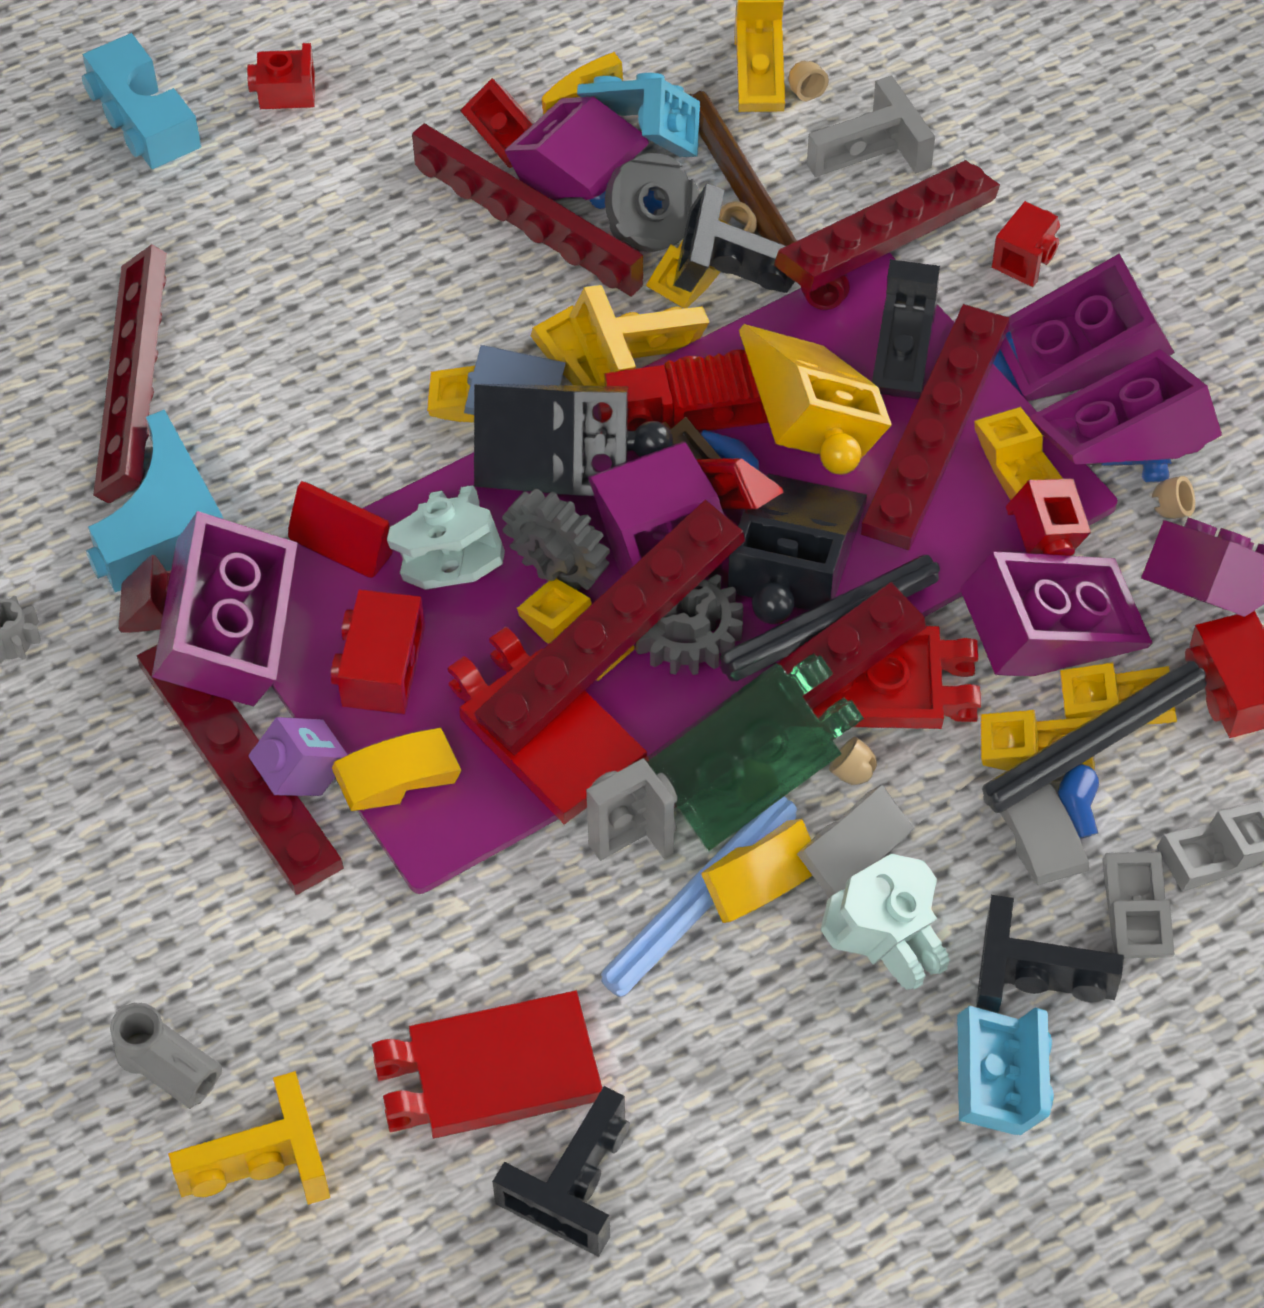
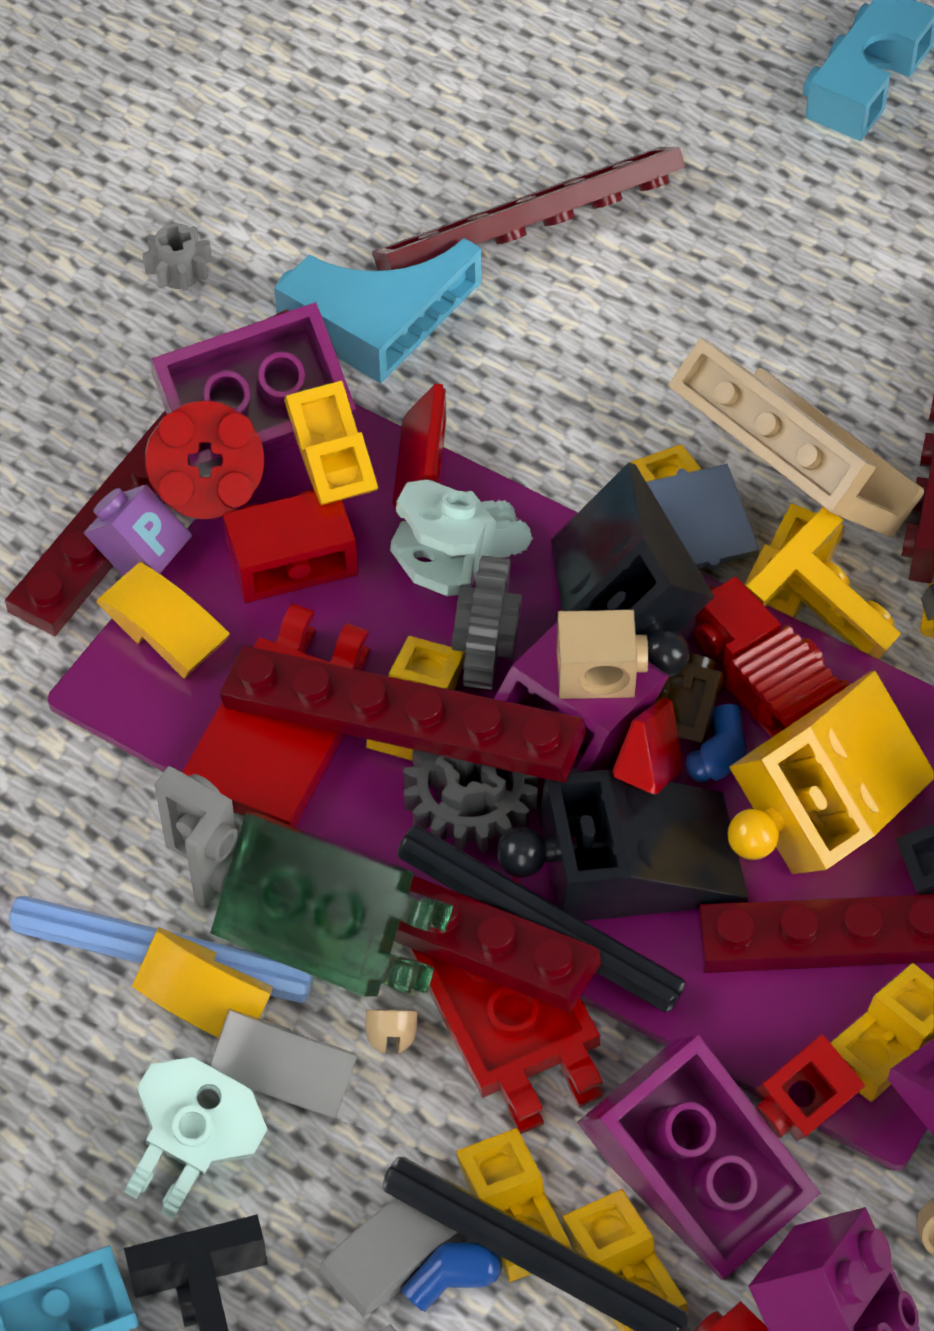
camera: 65 degrees right, 0 degrees up
none -> red plate [145,401,264,519]
none -> yellow slope [284,381,378,506]
none -> tan brick [557,610,648,699]
none -> tan panel [668,337,924,538]

